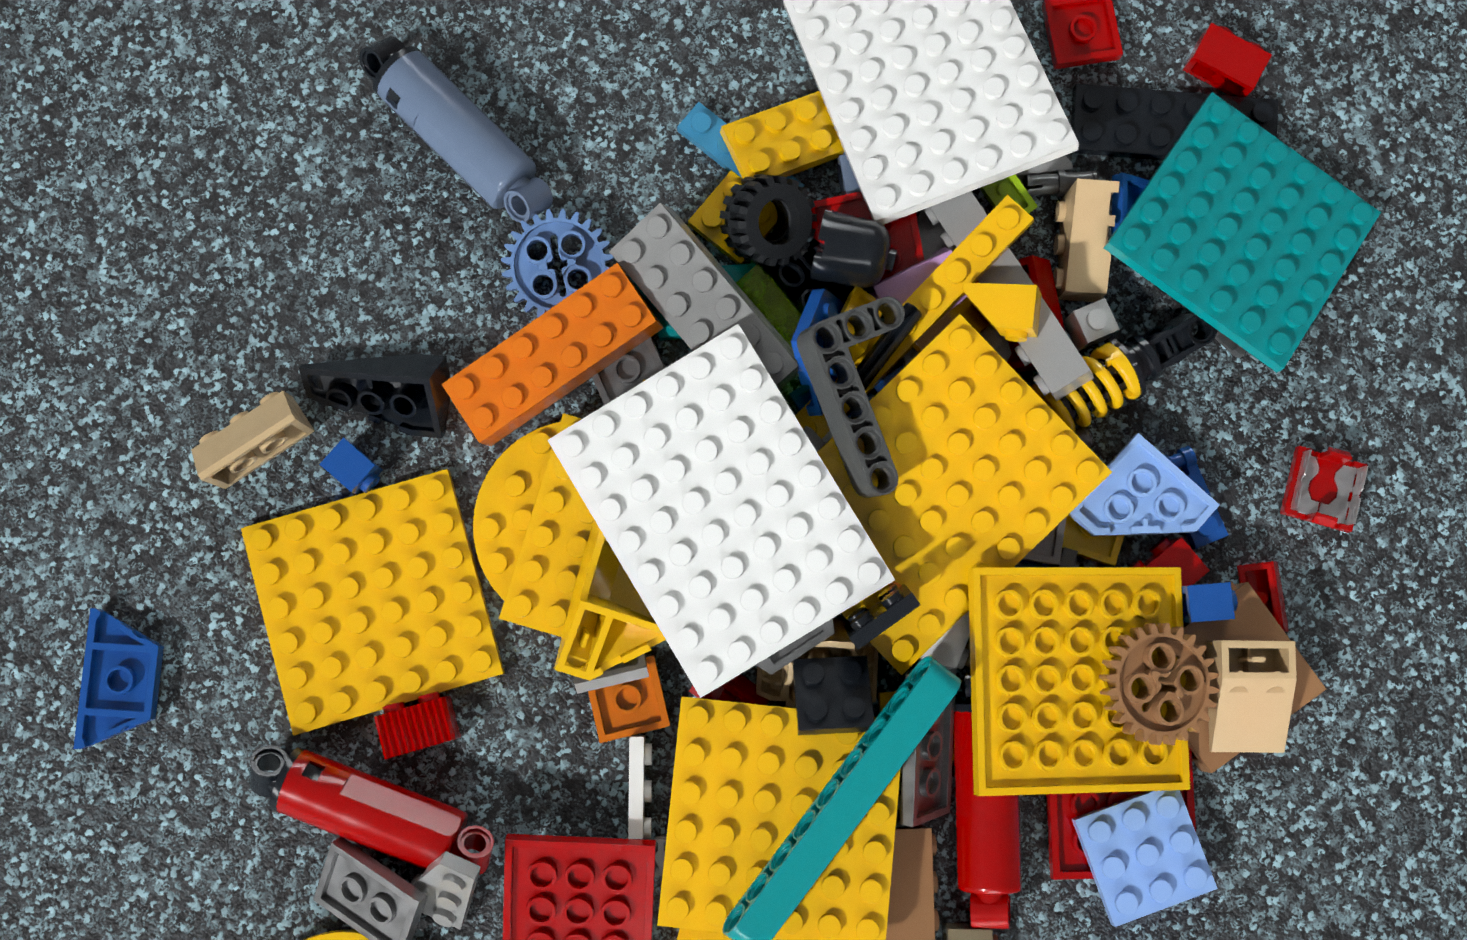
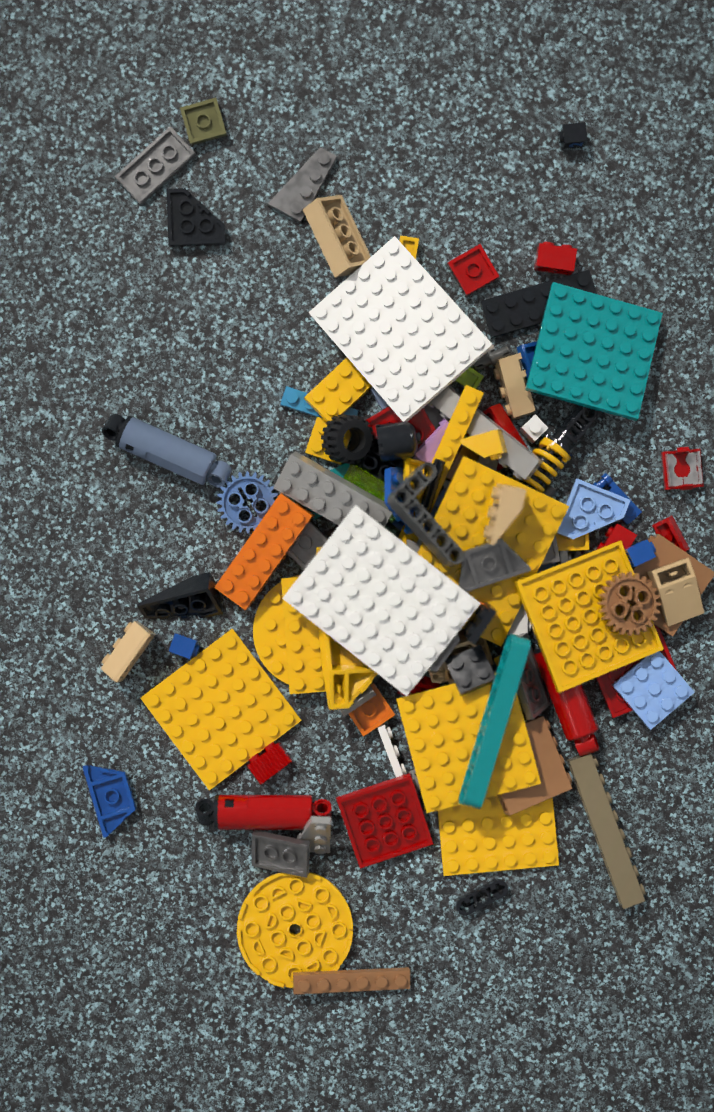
camera: 15 degrees left, 5 degrees up
none -> flat silver wing [458,538,531,592]
none -> tan slope [483,483,526,545]

